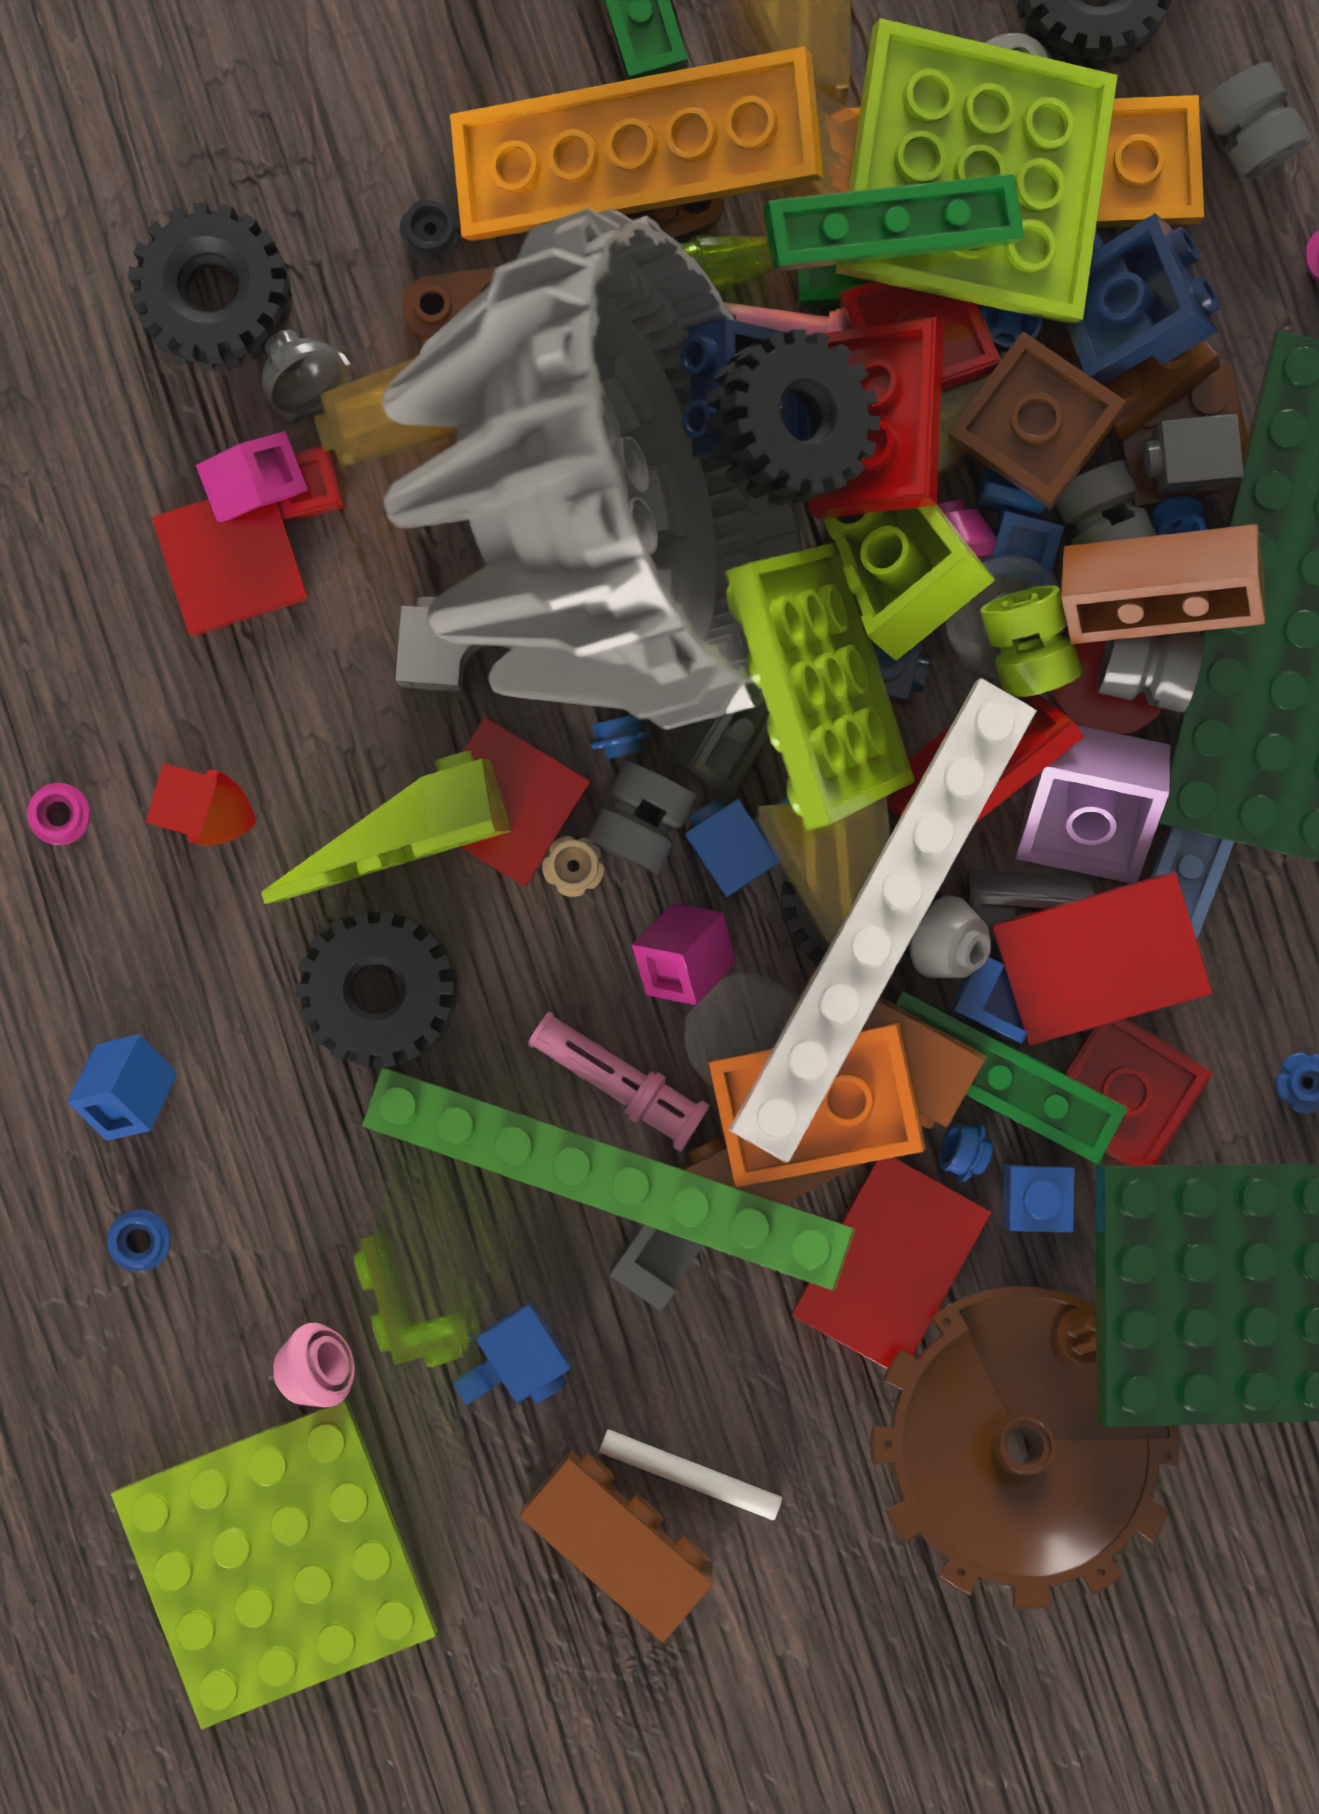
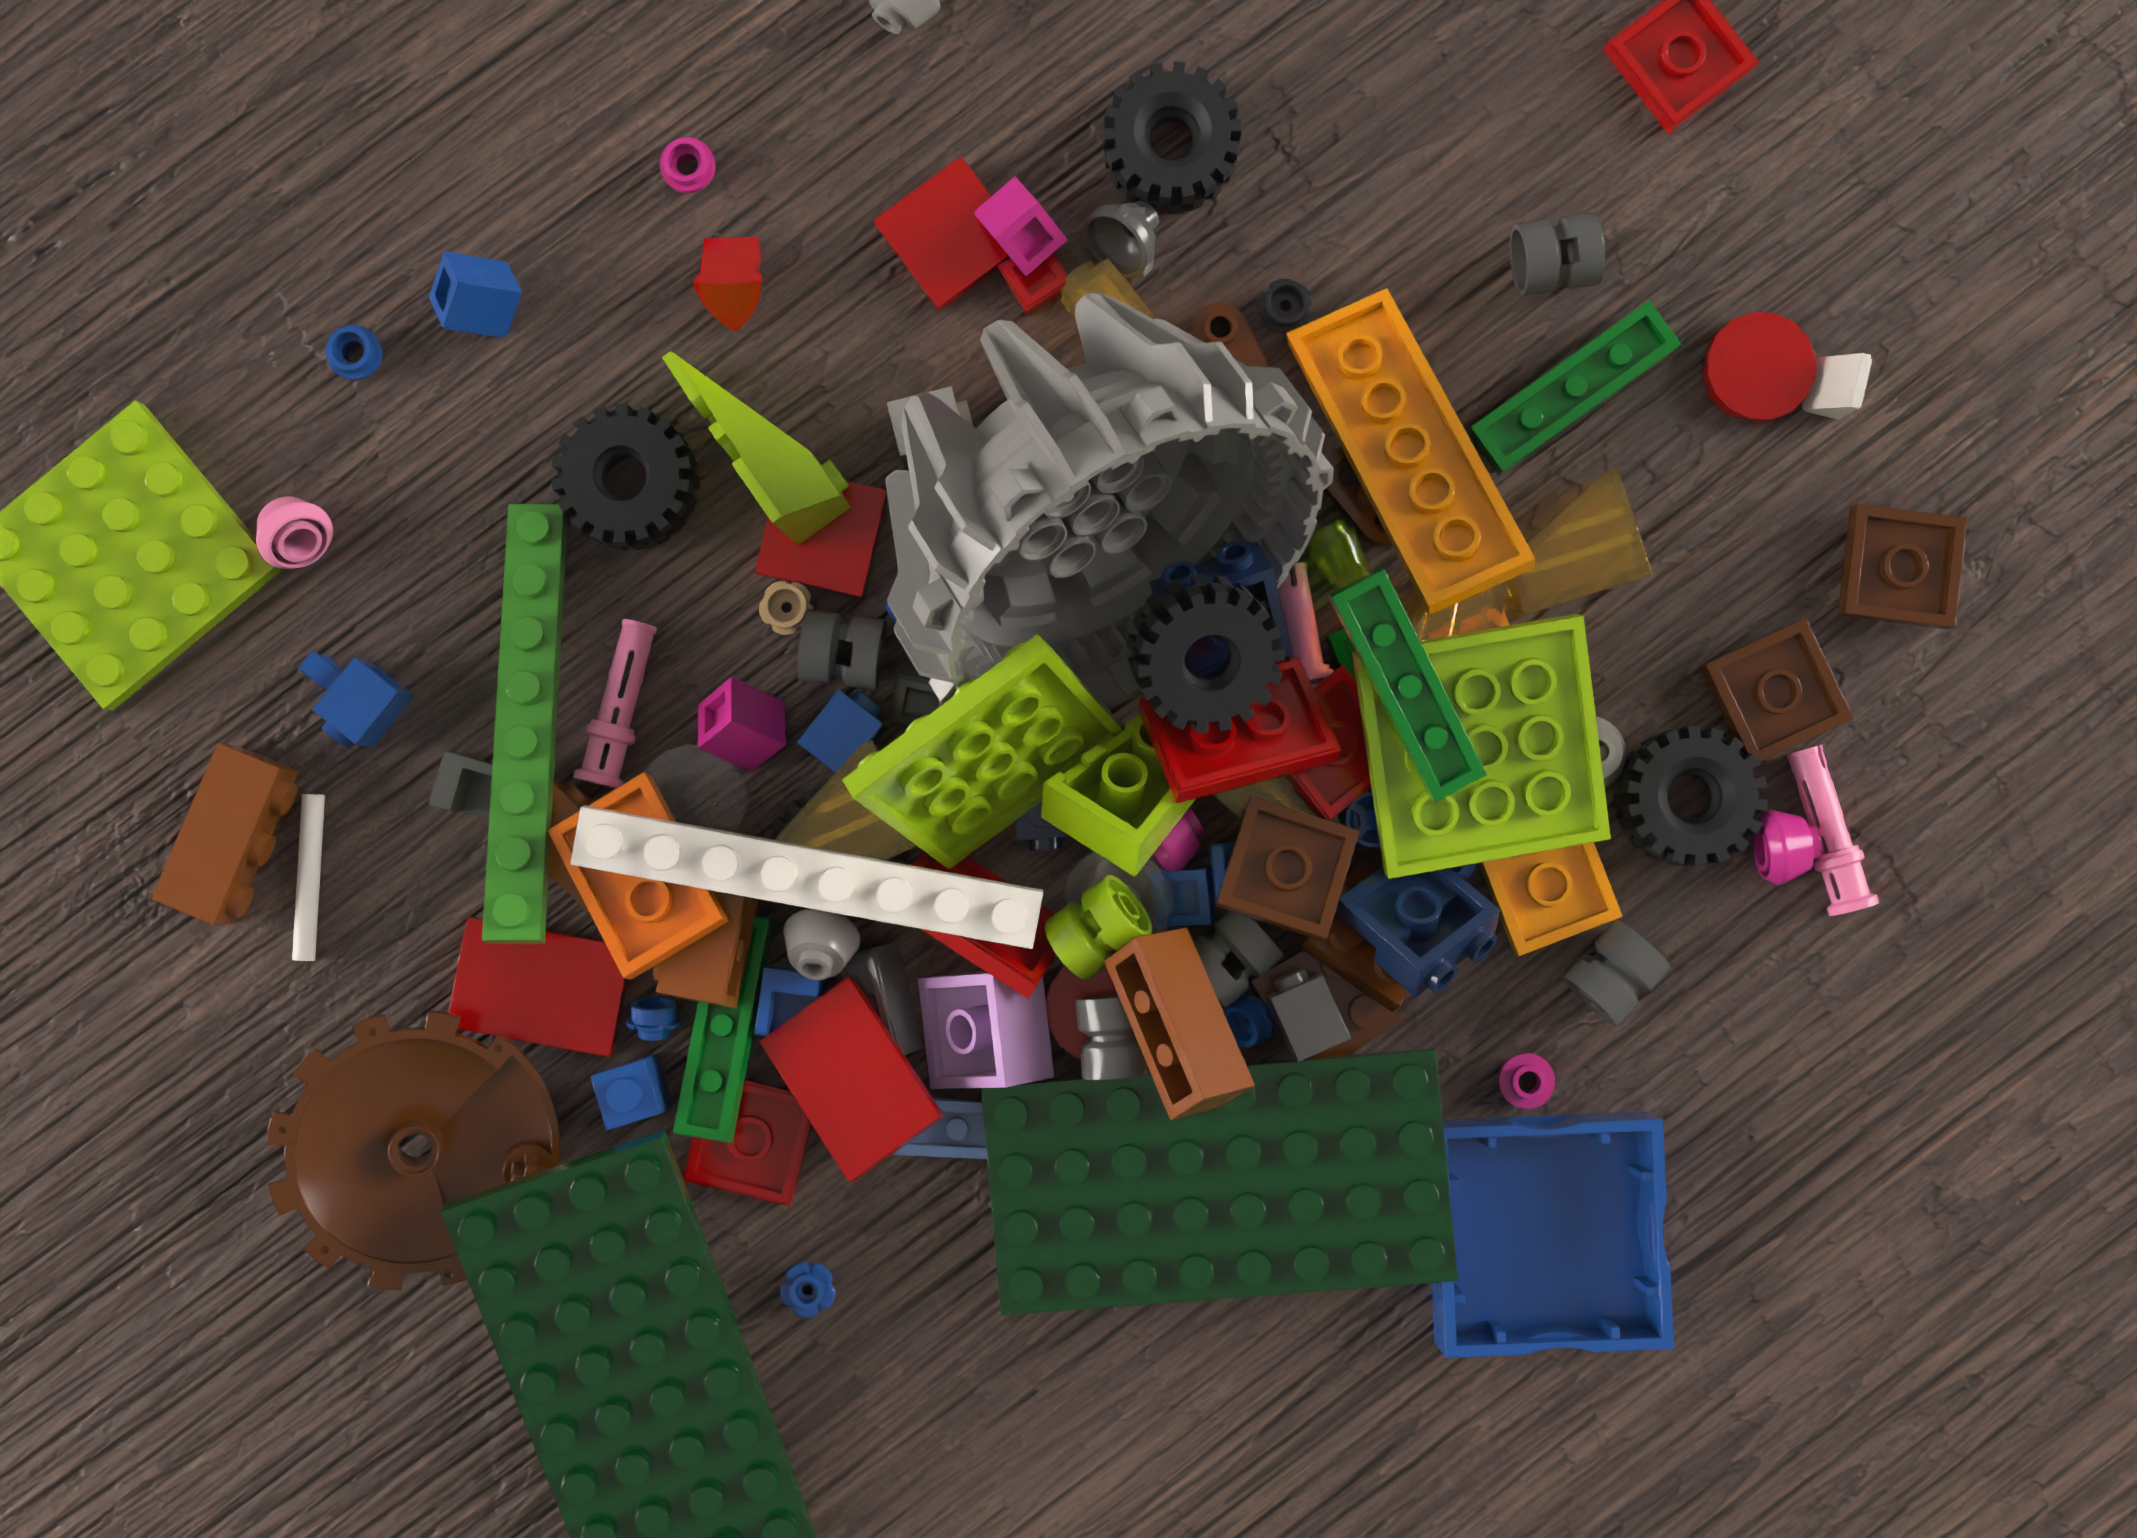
camera: 70 degrees right, 0 degrees up
clear neon green bracket [354,1230,478,1367] -> none

